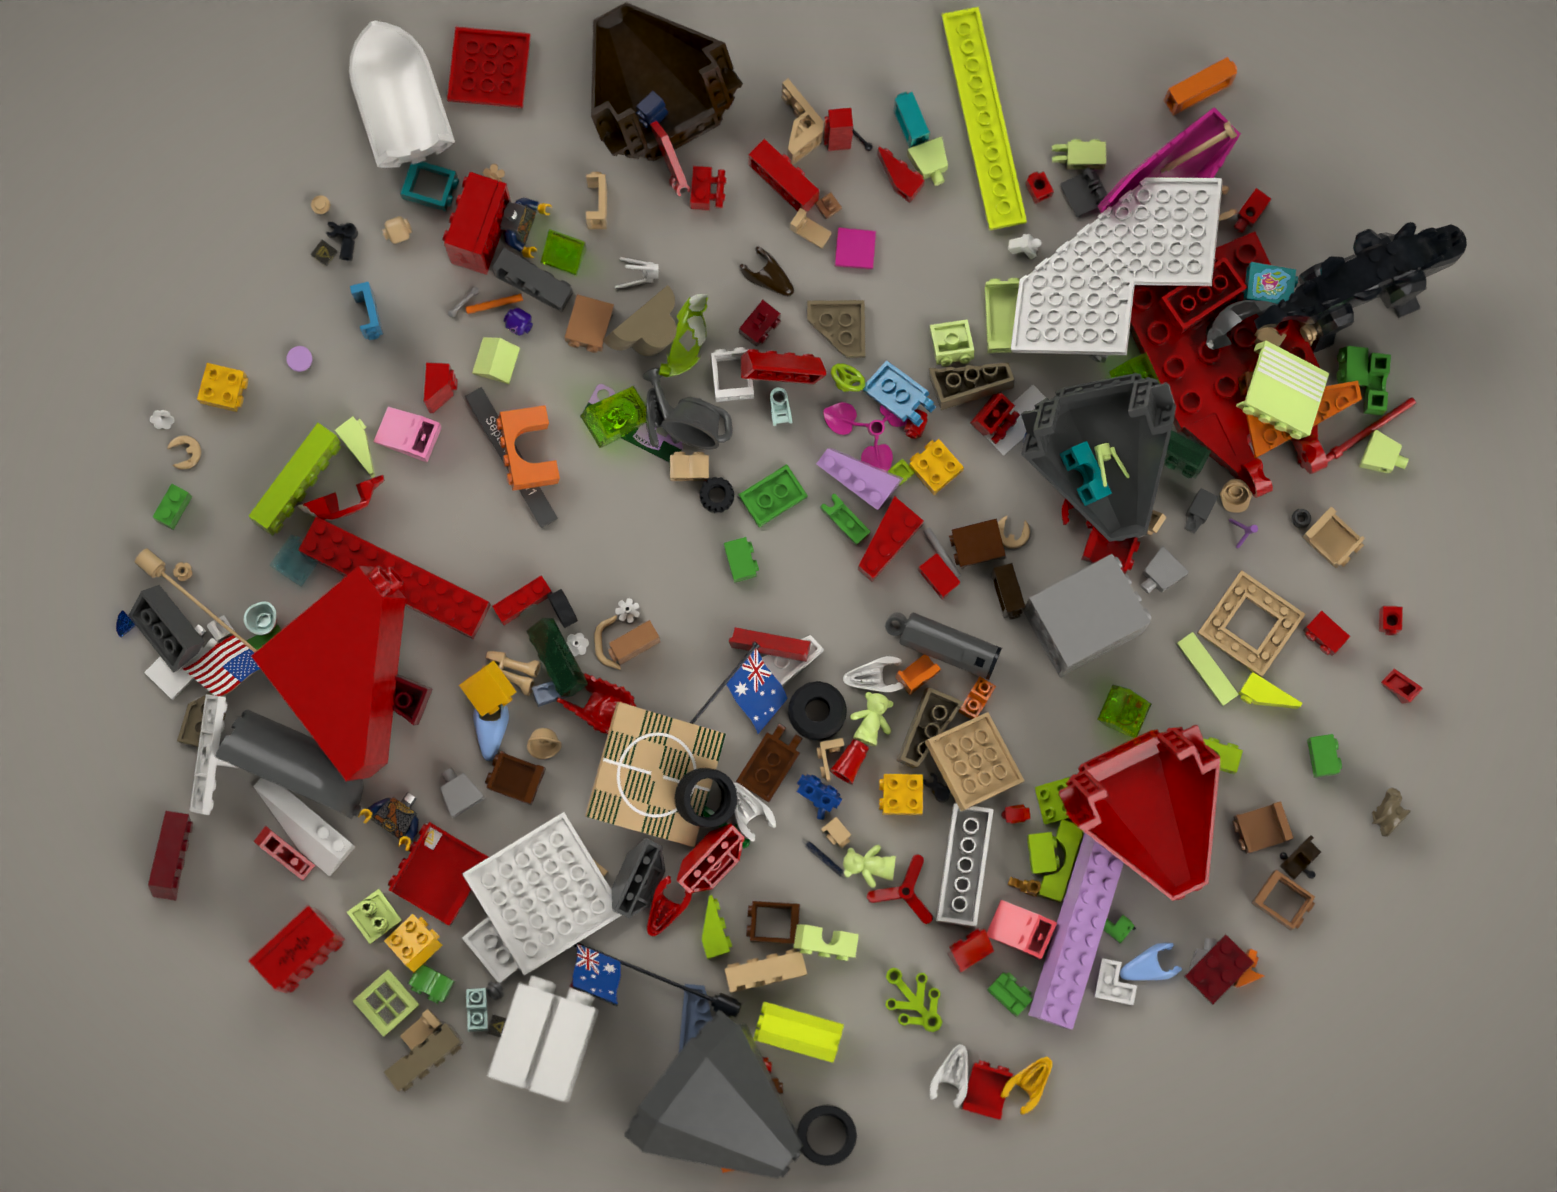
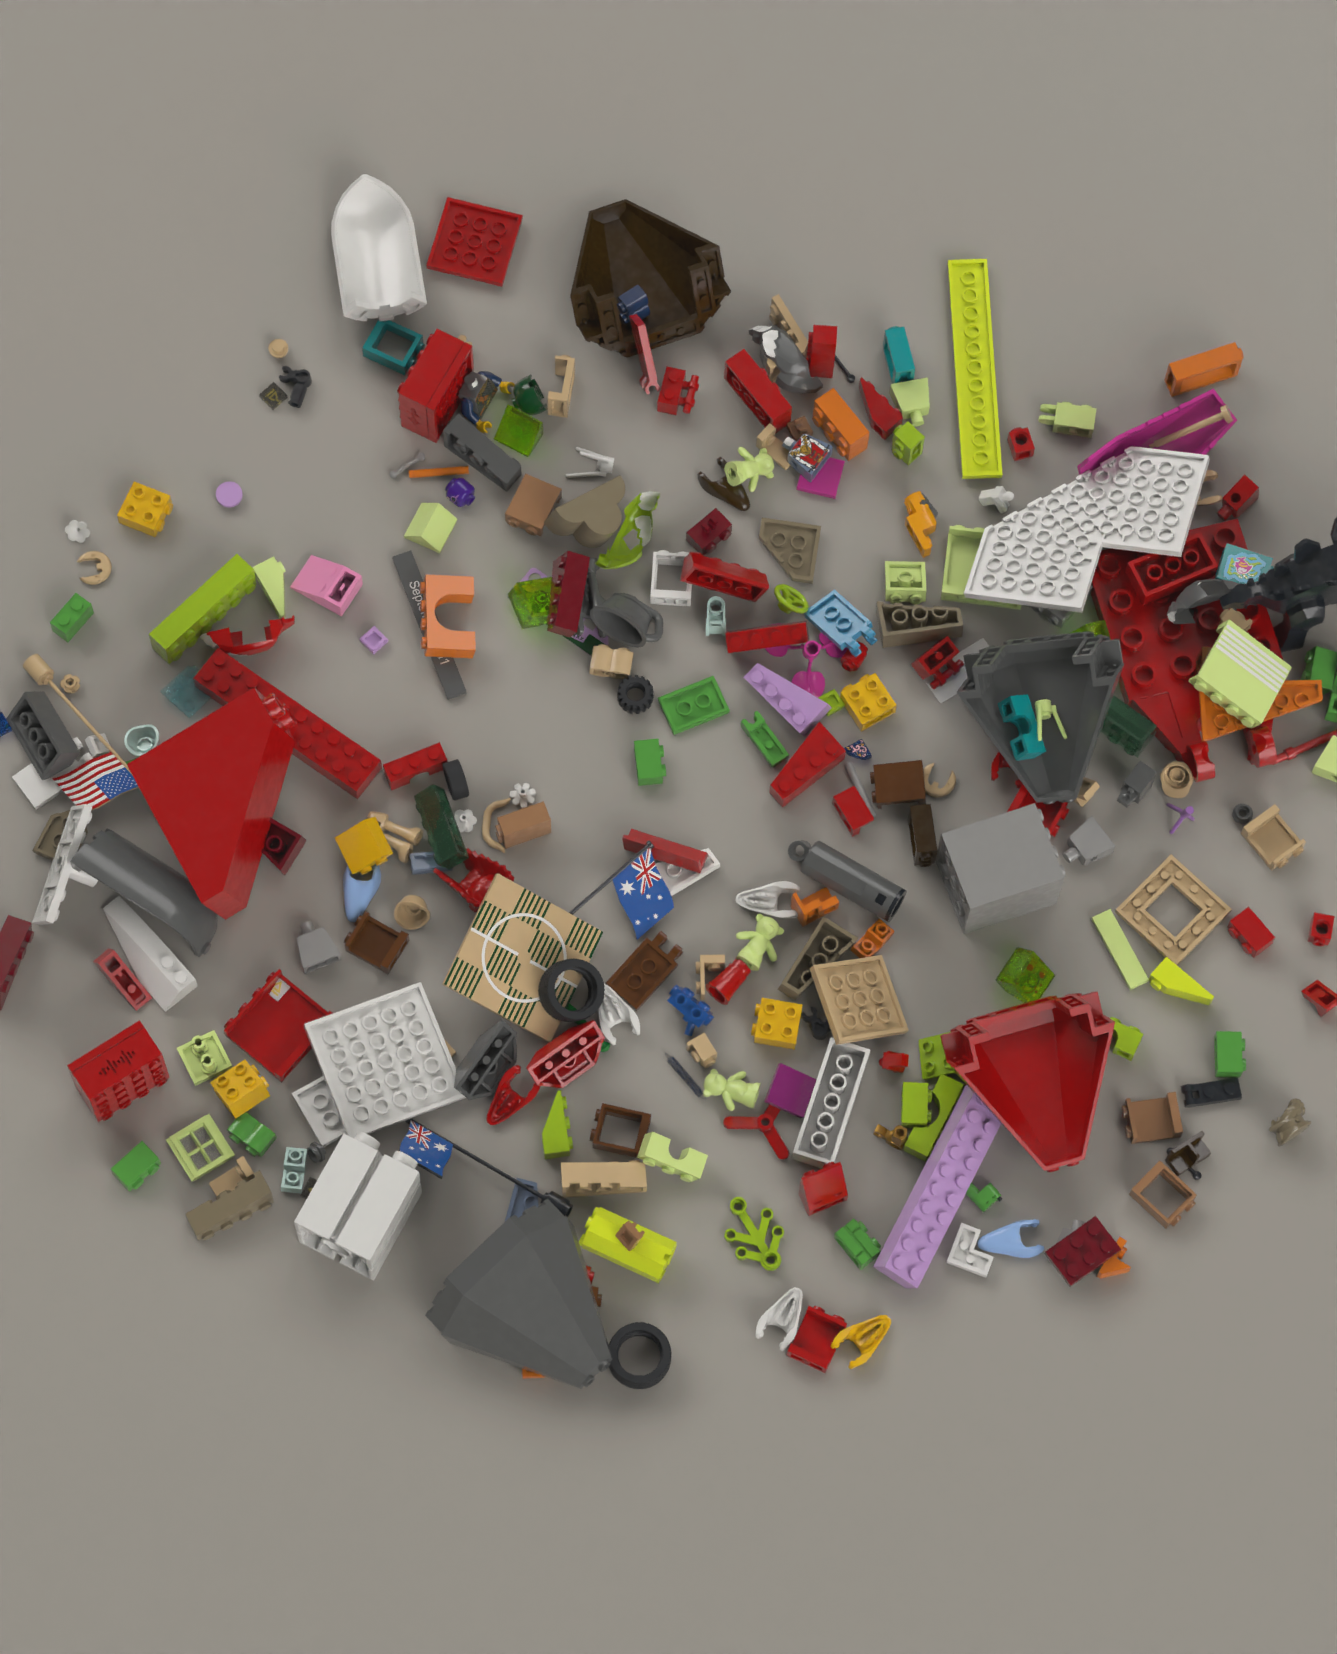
camera: 10 degrees right, 10 degrees down
dark azure panel [350,281,383,340] -> none
torso [358,792,419,851] -> none
tan head [382,216,412,244] -> none
red slope [424,362,458,413] -> none
black tyre [788,681,847,740] -> none
coral slope [987,900,1057,960] -> none
dark grey hinge [1060,168,1107,217] -> none
tan plate [1298,321,1317,346] -> none
none -> bright green brick [111,1141,161,1192]
none -> lavender tile [359,626,388,655]
none -> dark green cylinder [511,374,548,415]
none -> dark red wedge [546,551,590,638]
none -> medium nougat tile [615,1221,645,1251]
none -> yellowish green piece [724,447,774,492]
none -> red brick [725,620,809,653]
none -> dark grey animal [749,325,823,394]
none -> magenta tile [764,1063,817,1119]
none -> torso [782,434,833,483]
none -> orange piece [812,388,870,461]
none -> clear blue tile [844,739,872,760]
none -> lime brick [891,421,925,465]
none -> light orange plate [904,491,938,558]
none -> black plate [1181,1077,1242,1108]

